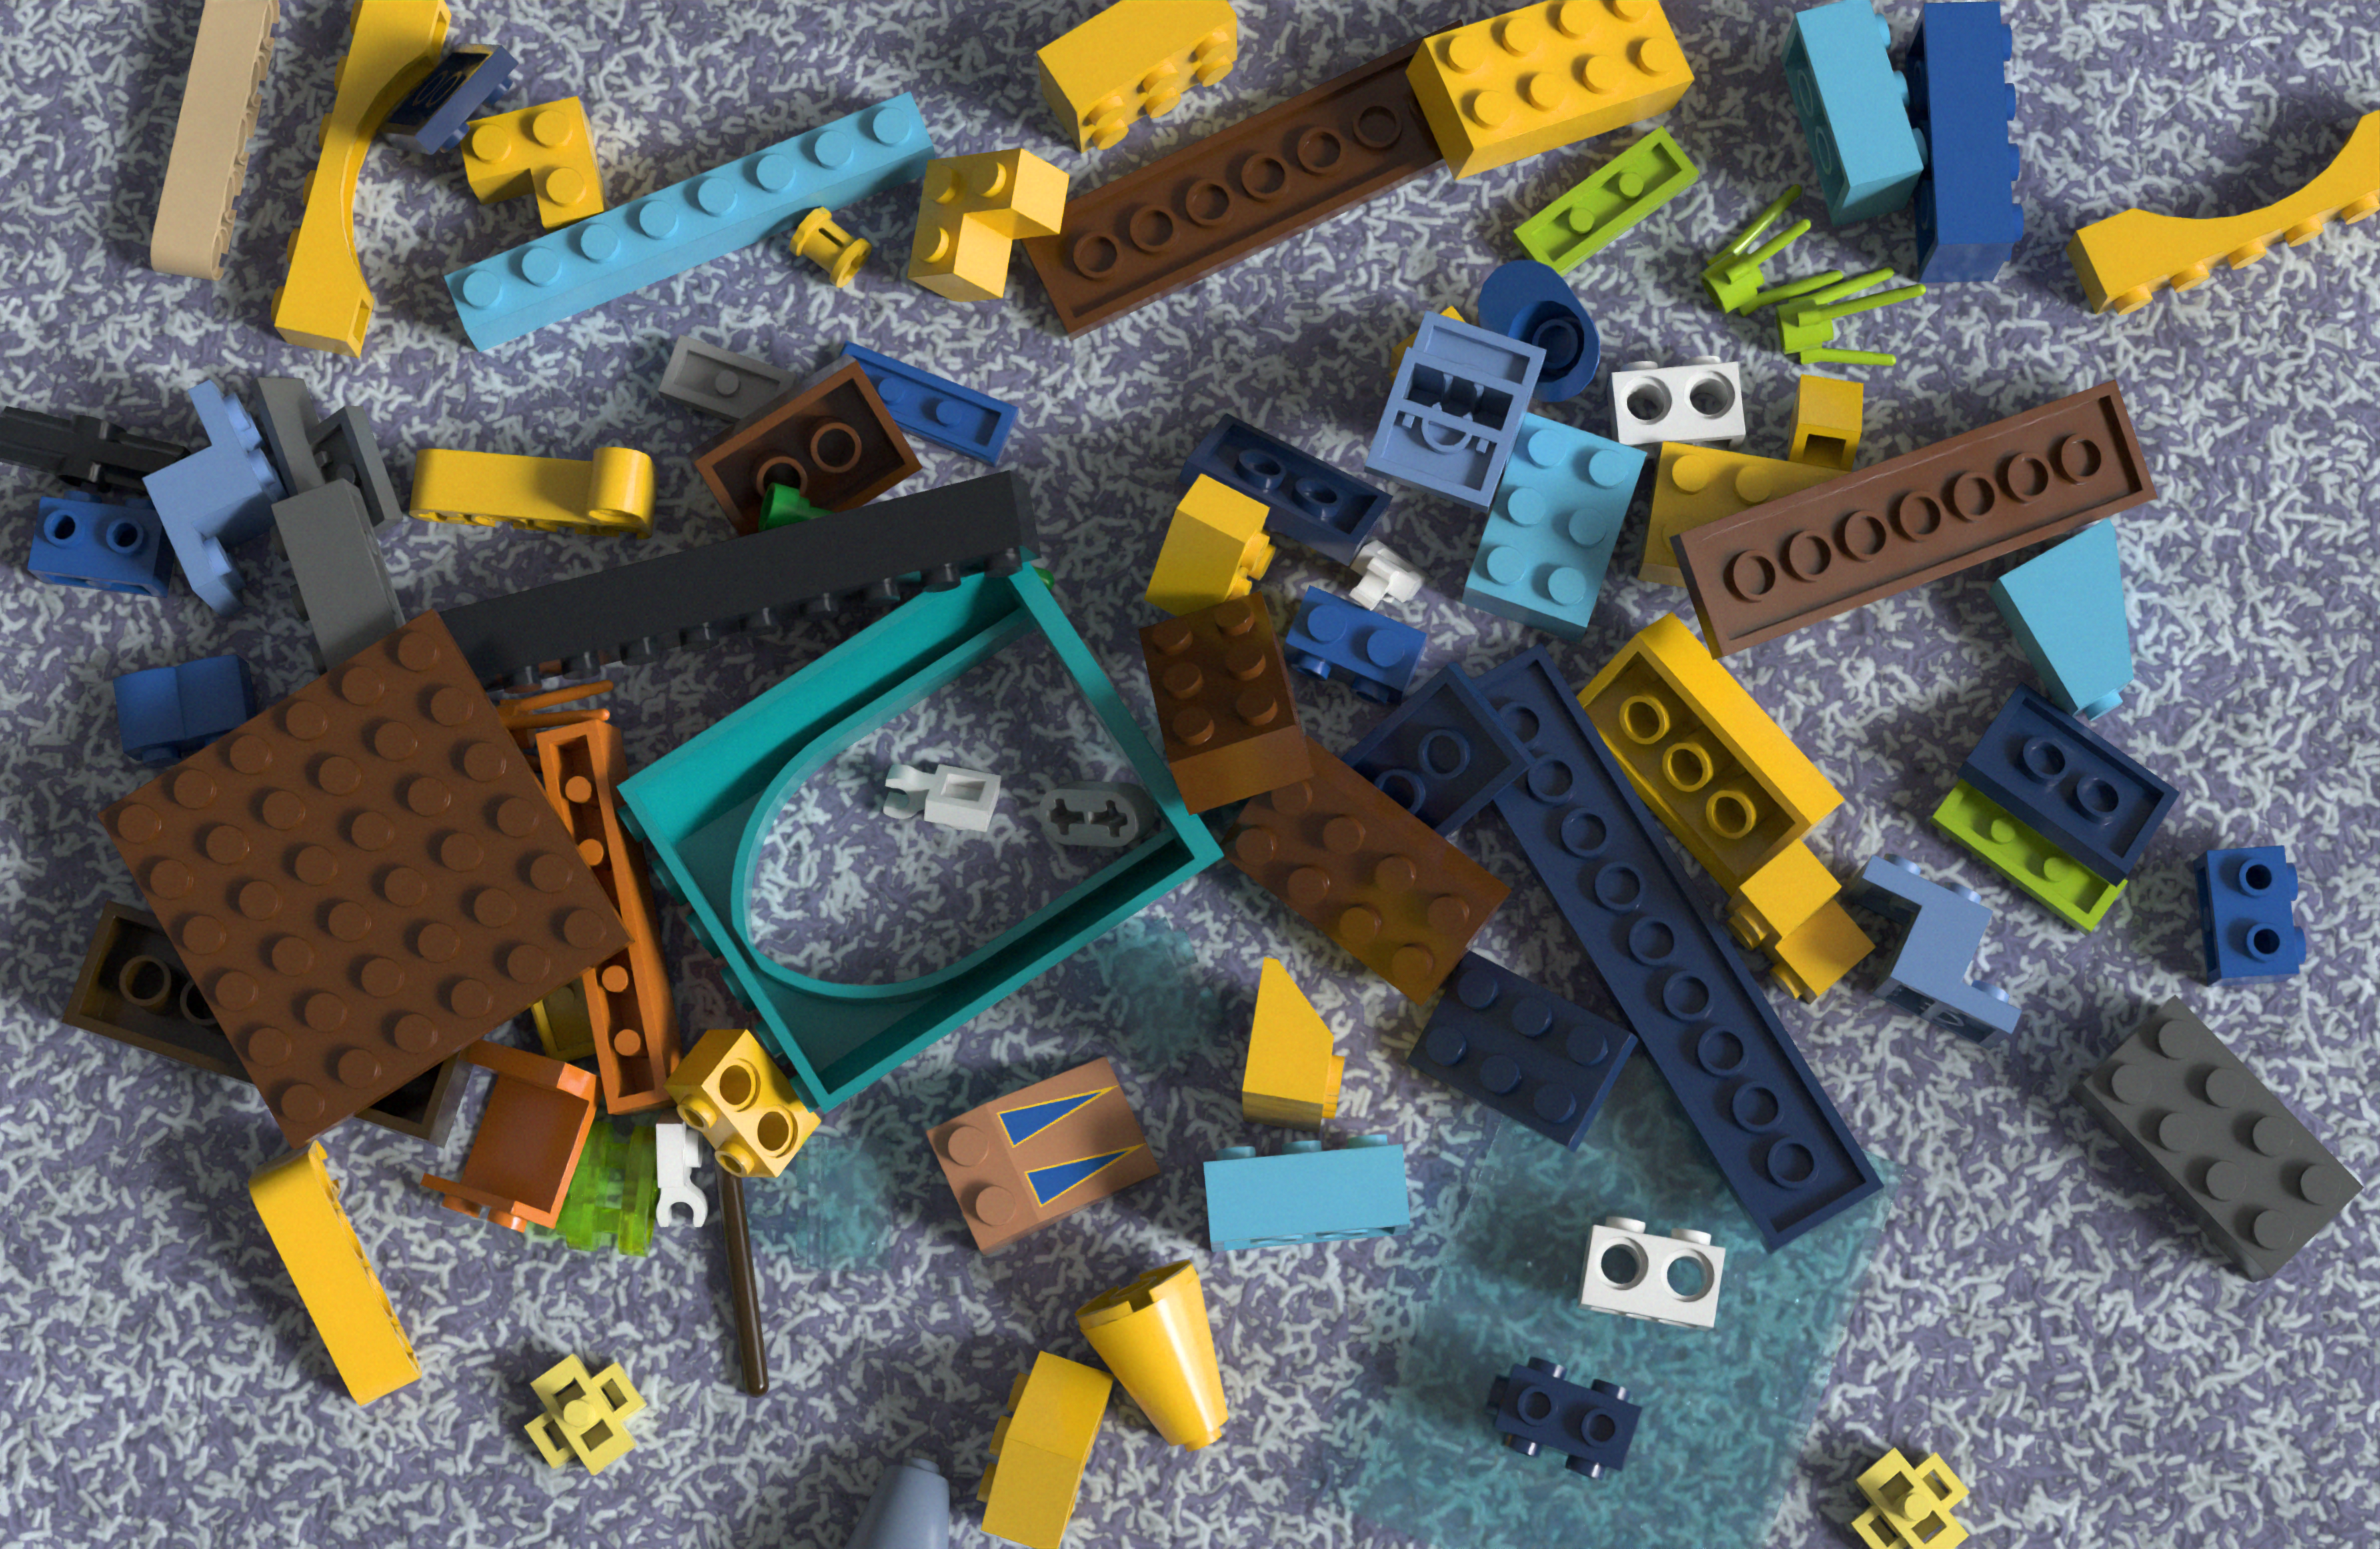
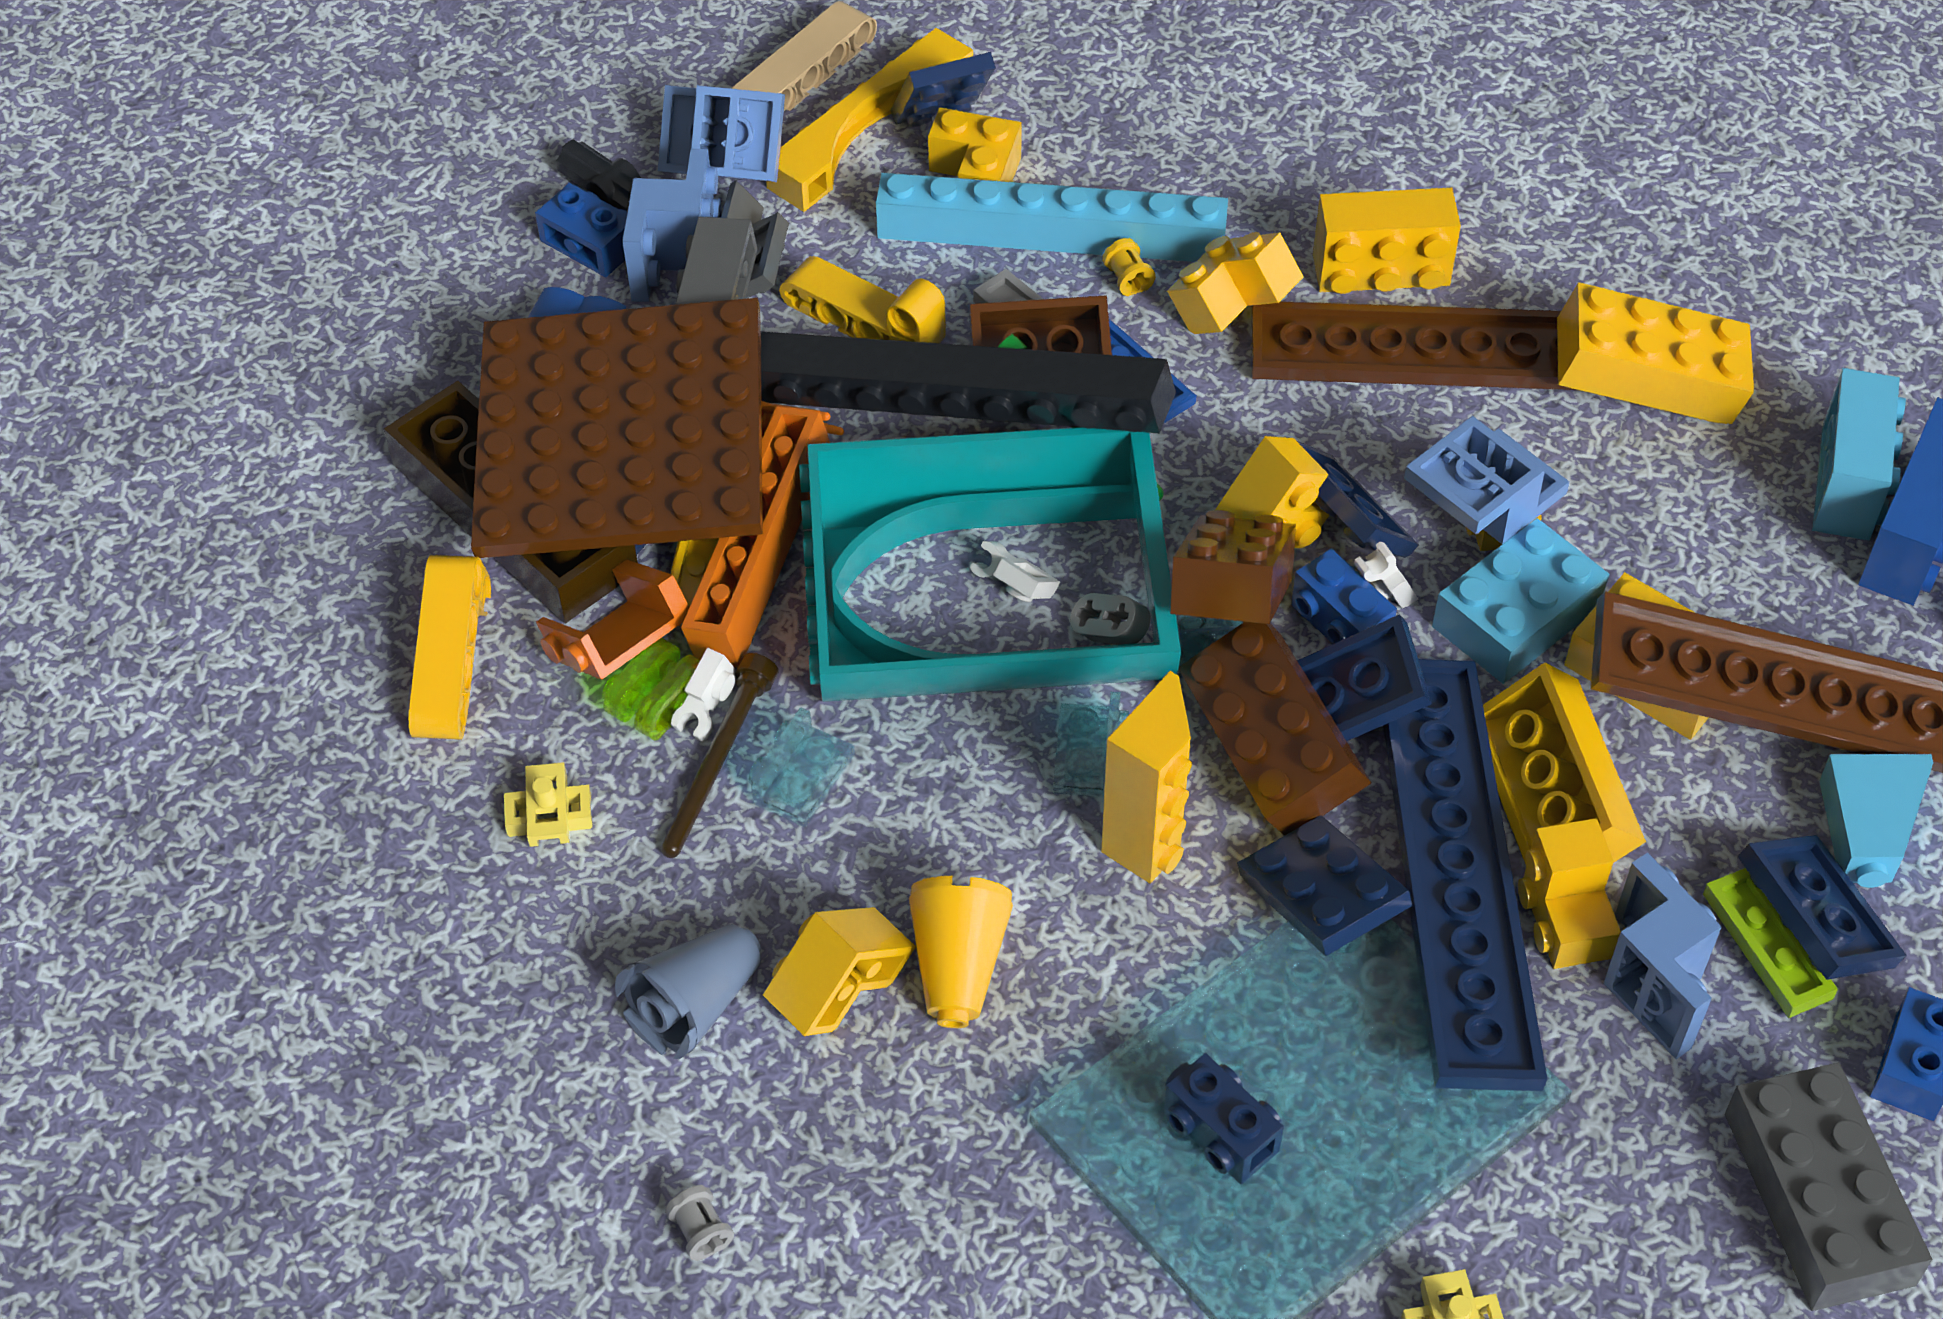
camera: 25 degrees right, 25 degrees down
yellow brick [662,1029,821,1178] -> none
nougat slope [925,1056,1161,1256] -> none
medium azure brick [1203,1135,1410,1252] -> none
blue piece [1478,260,1600,402] -> none
lime plate [1512,125,1700,277] -> none
white brick [1576,1216,1726,1331] -> none
white brick [1607,356,1746,459] -> none
lime plant [1699,184,1843,318] -> none
lime plant [1775,267,1926,366] -> none
yellow brick [1787,374,1864,472] -> none
none -> medium blue bracket [658,85,785,182]

